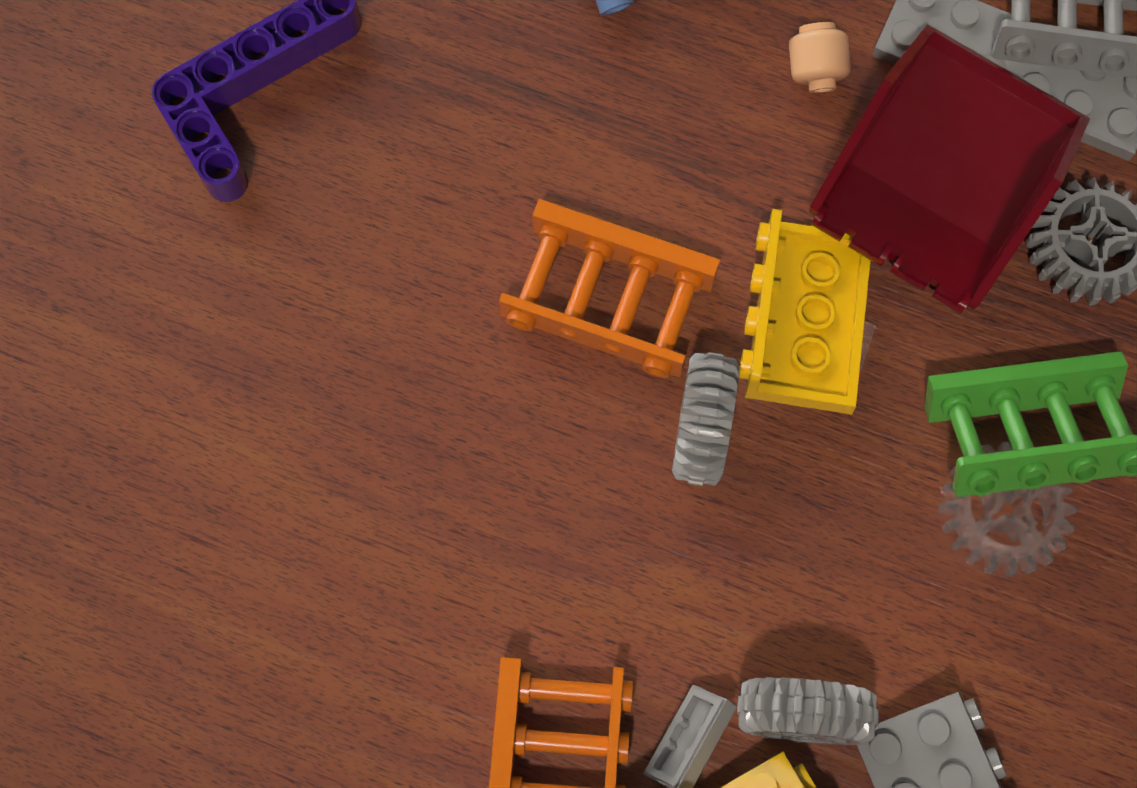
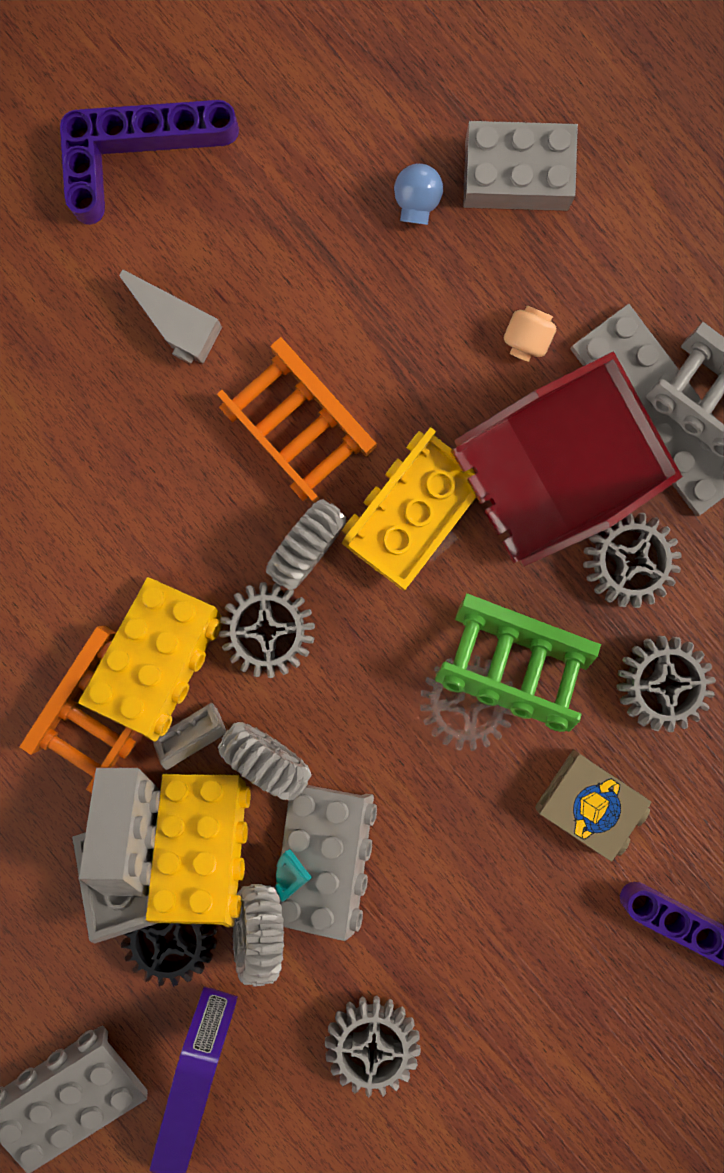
camera: 25 degrees right, 15 degrees up
none -> yellow bracket [78,577,222,742]
none -> light grey slope [119,270,222,364]
none -> light grey gear [219,582,315,678]

